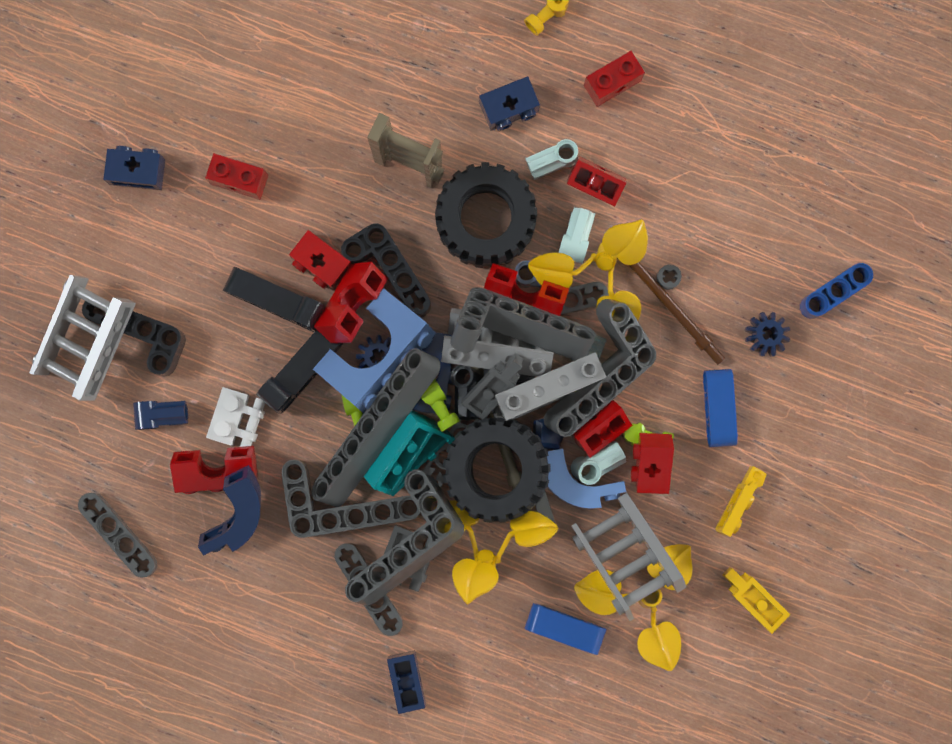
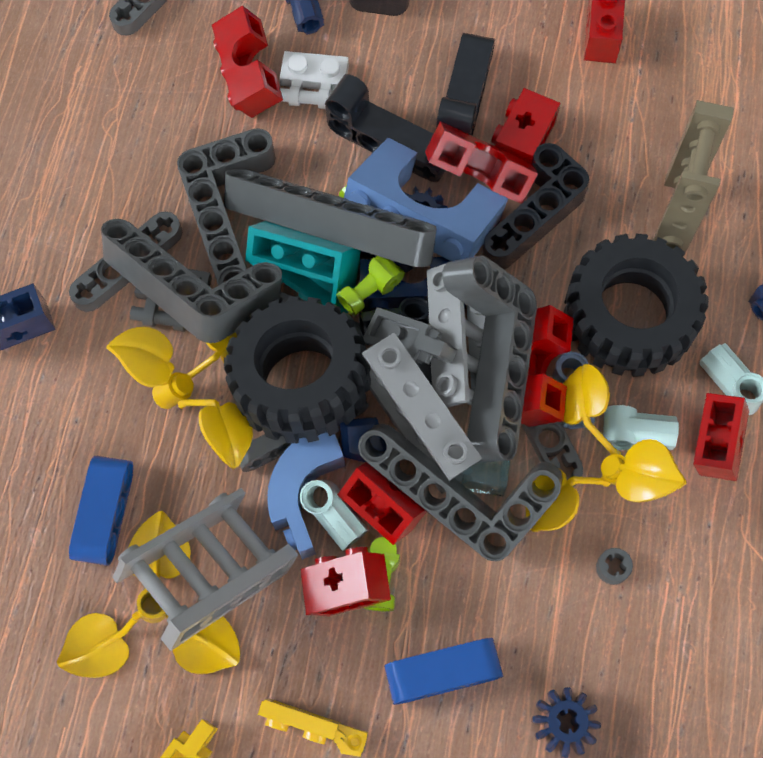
camera: 85 degrees right, 15 degrees down
dark blue arch [198,465,261,556] -> none
reddish brown bar [629,262,725,365] -> none

